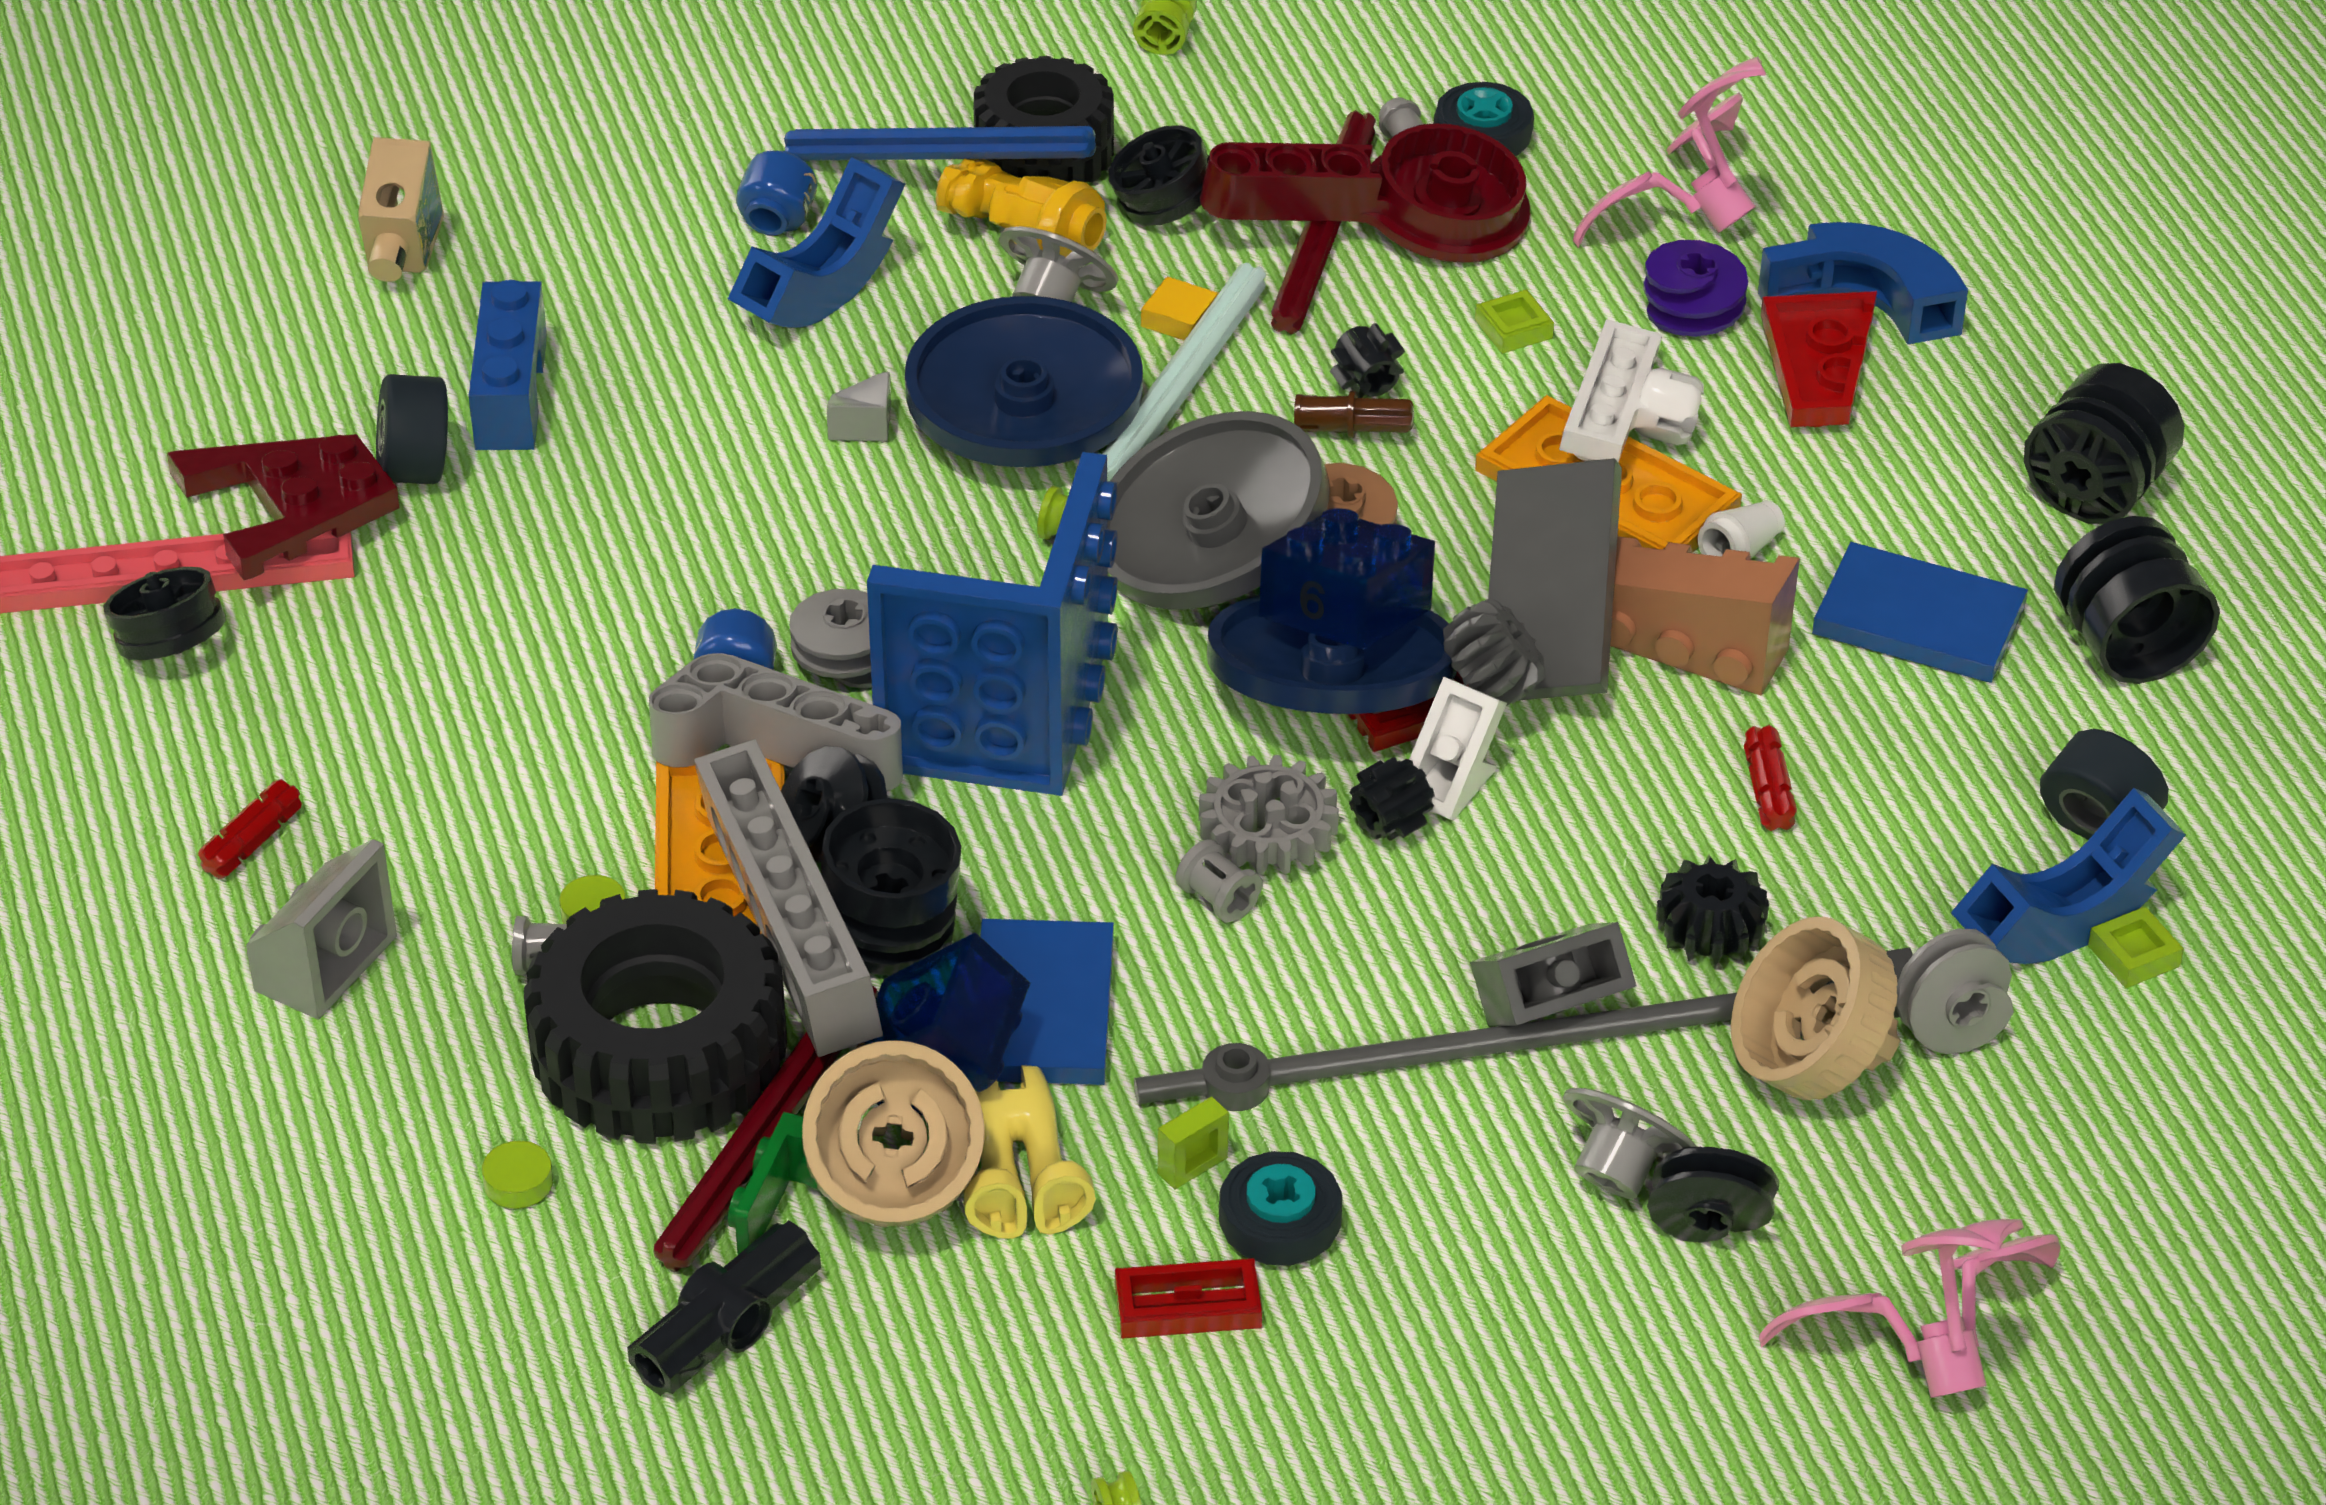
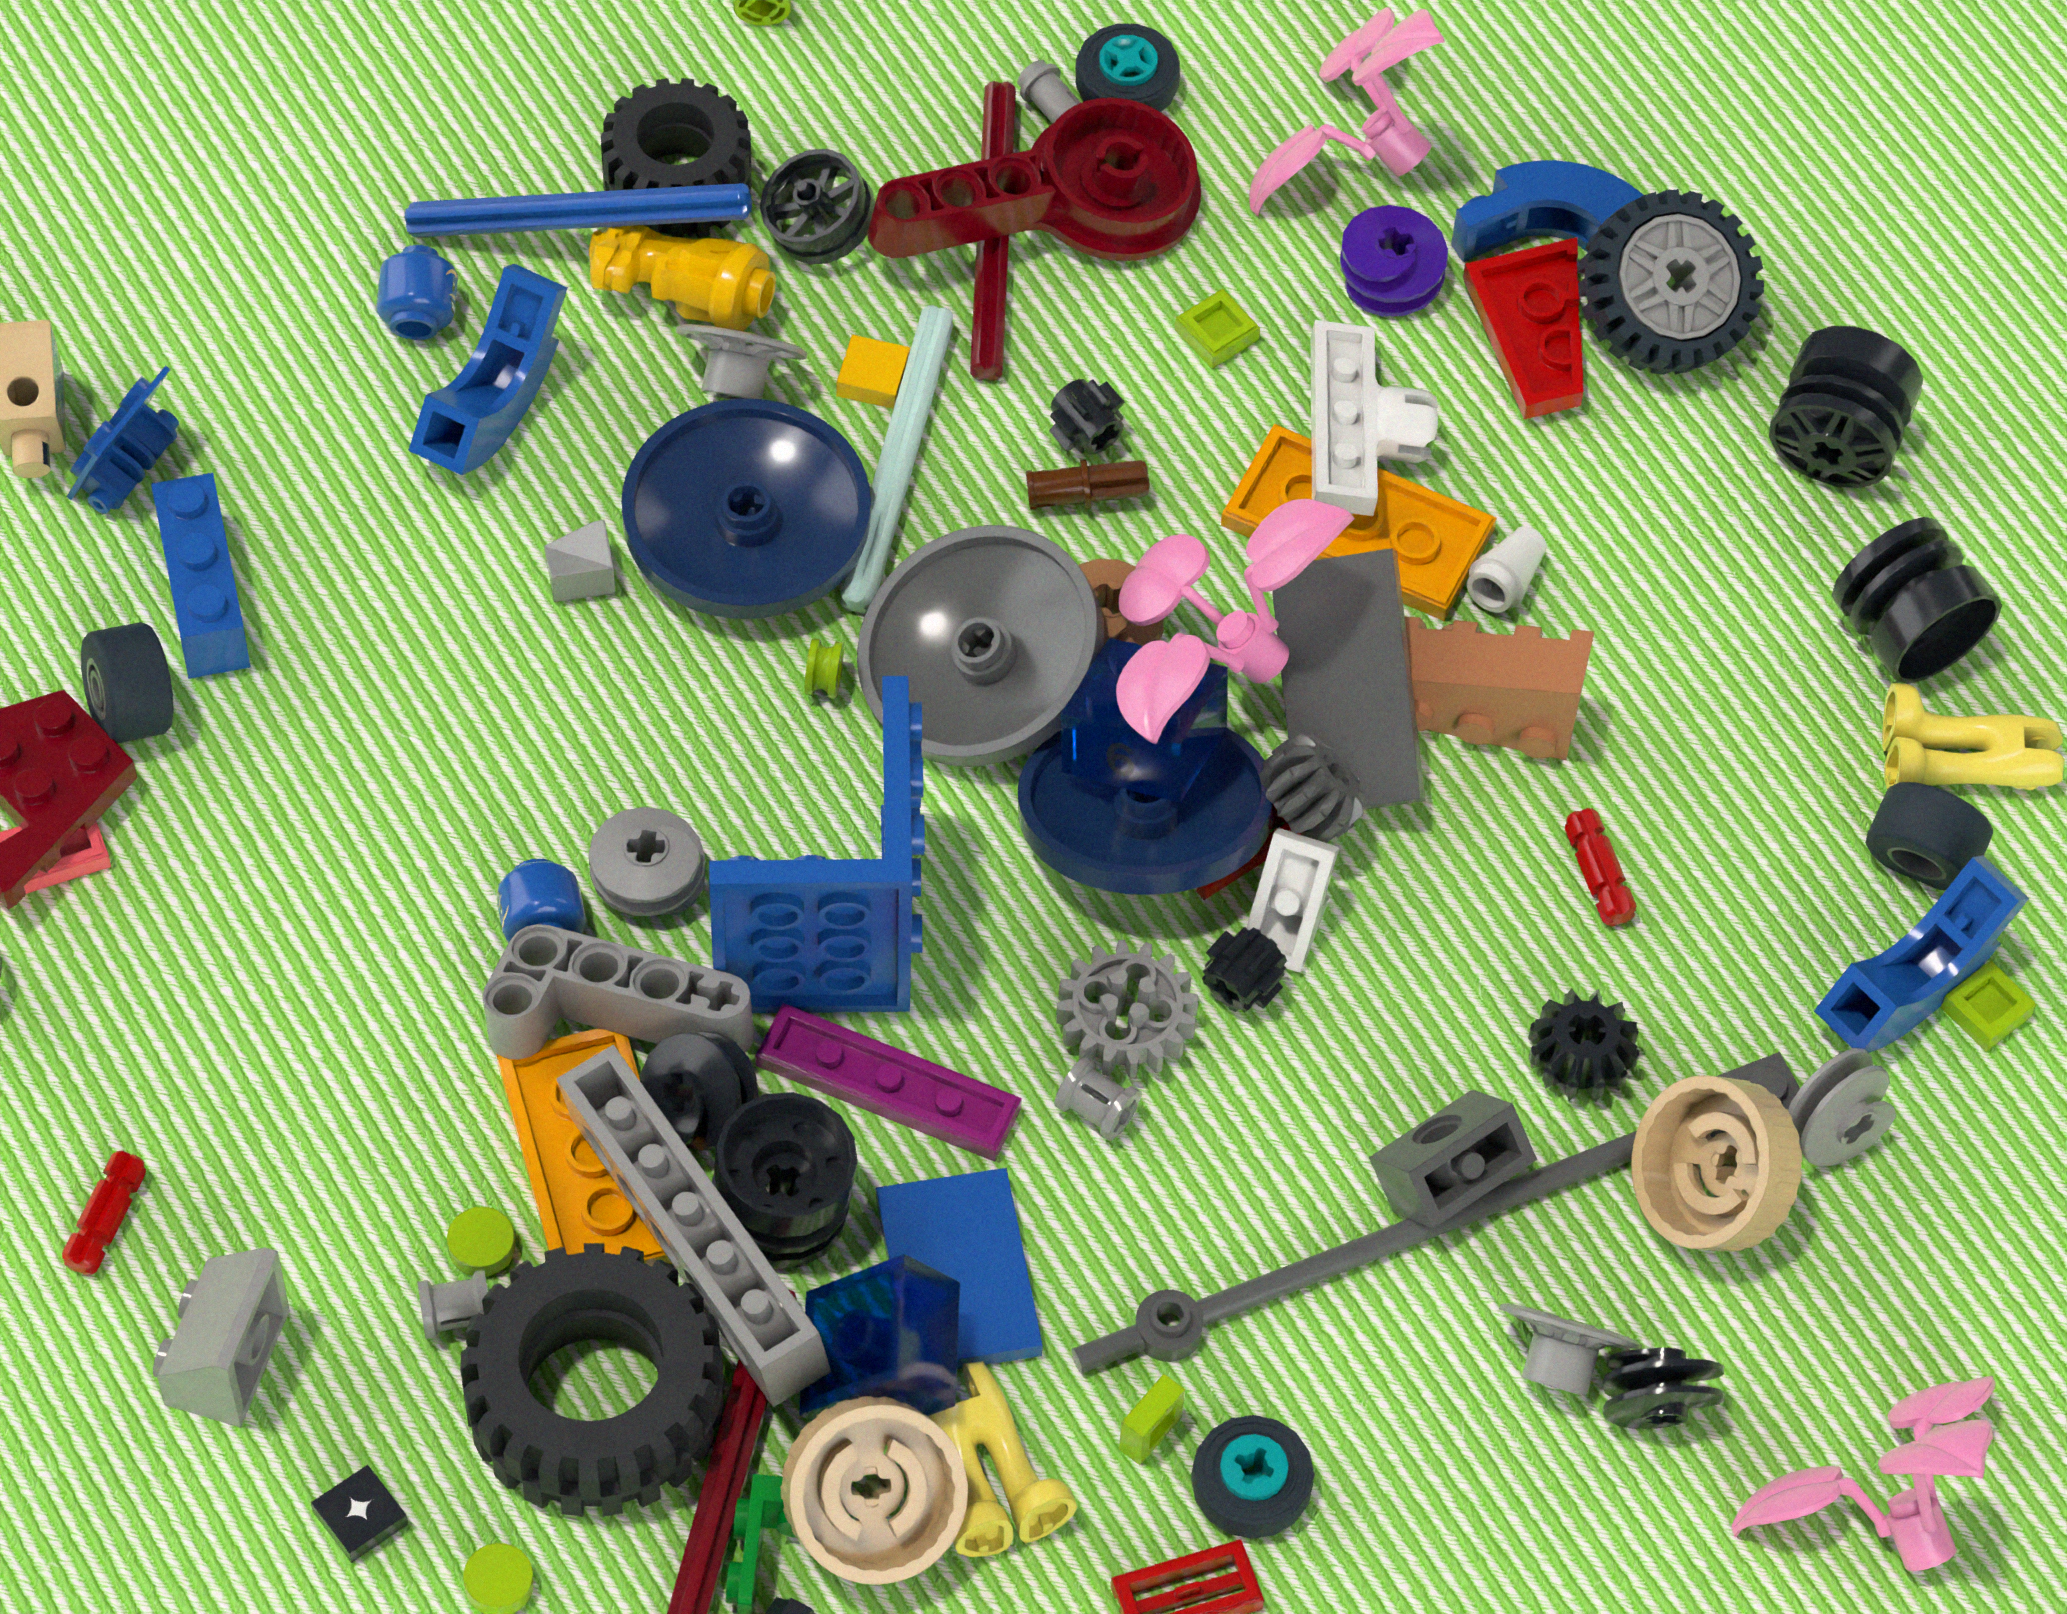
camera: 15 degrees left, 15 degrees up
blue tile [1812,542,2028,683] -> none
none -> blue hinge [66,365,179,514]
none -> black tile [311,1464,408,1563]
none -> magenta tile [755,1003,1022,1162]
none -> bright pink plant [1116,499,1355,744]
none -> wheel [1578,189,1764,375]
none -> light yellow piece [1882,683,2065,790]

